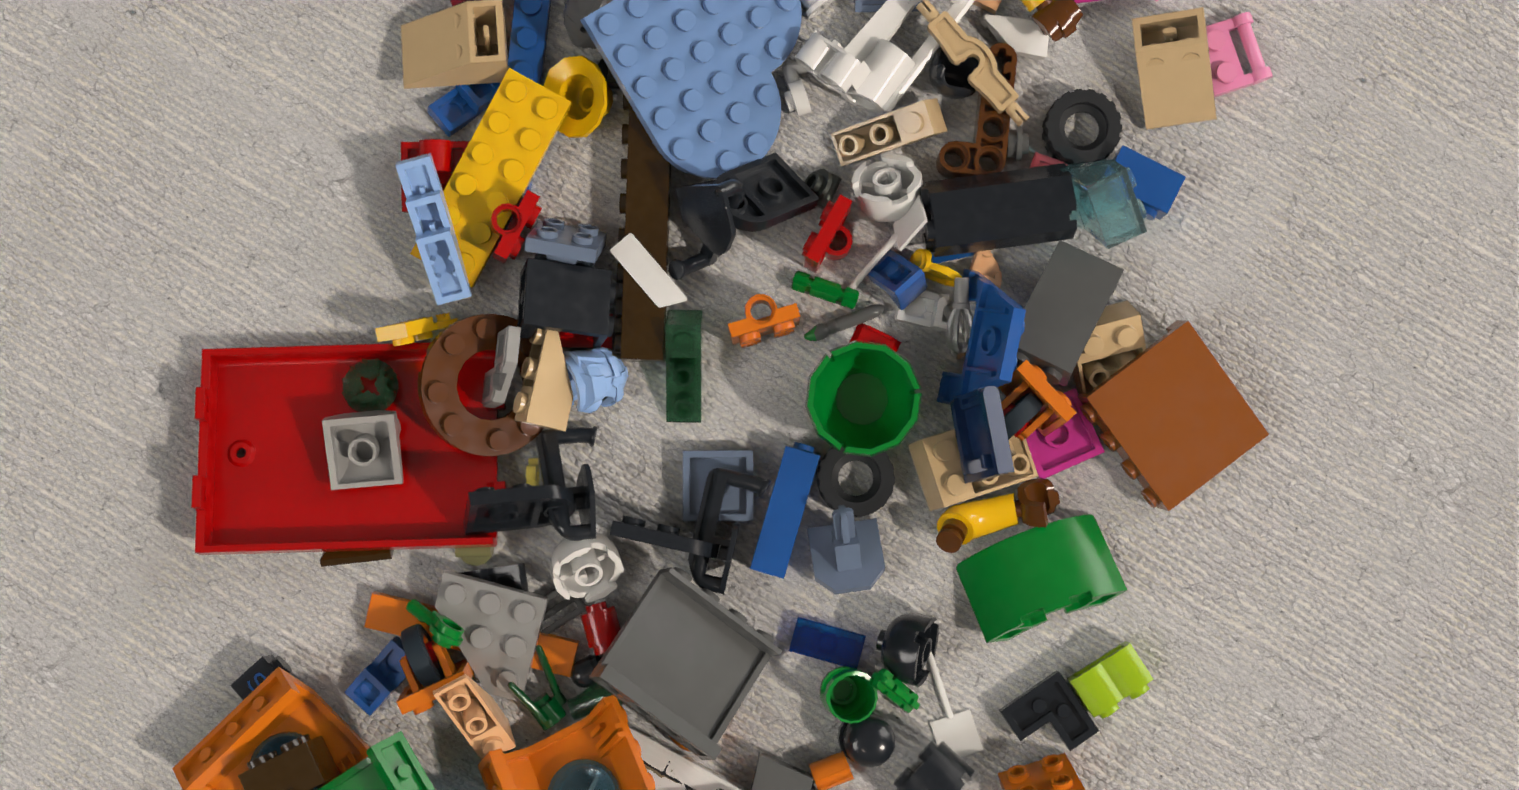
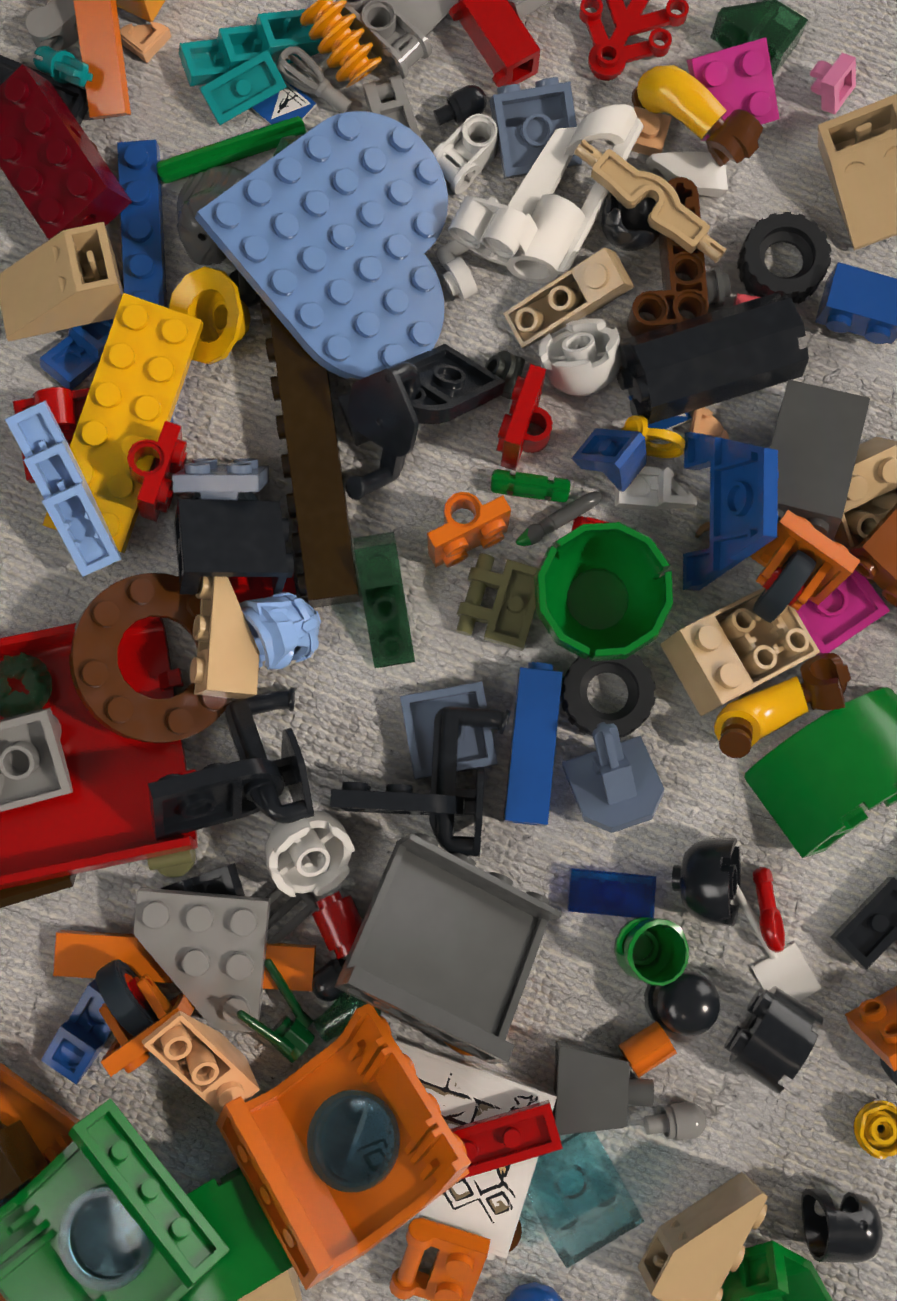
camera: 10 degrees left, 5 degrees down
yellow hinge [375,312,458,346] -> none
green plate [406,599,464,649] -> none
light grey tile [482,326,521,408] -> none
light yellow piece [526,458,540,486] -> none
white sticker [610,233,687,308] -> none
white piece [848,195,928,289] -> none
green axle [871,668,920,713] -> none
light grey piece [946,277,973,353] -> none
dark blue container [950,386,1015,484] -> none
clear light blue slope [1065,159,1147,249] -> none
none -> olive plate [456,553,538,651]
none -> red piece [753,867,785,953]

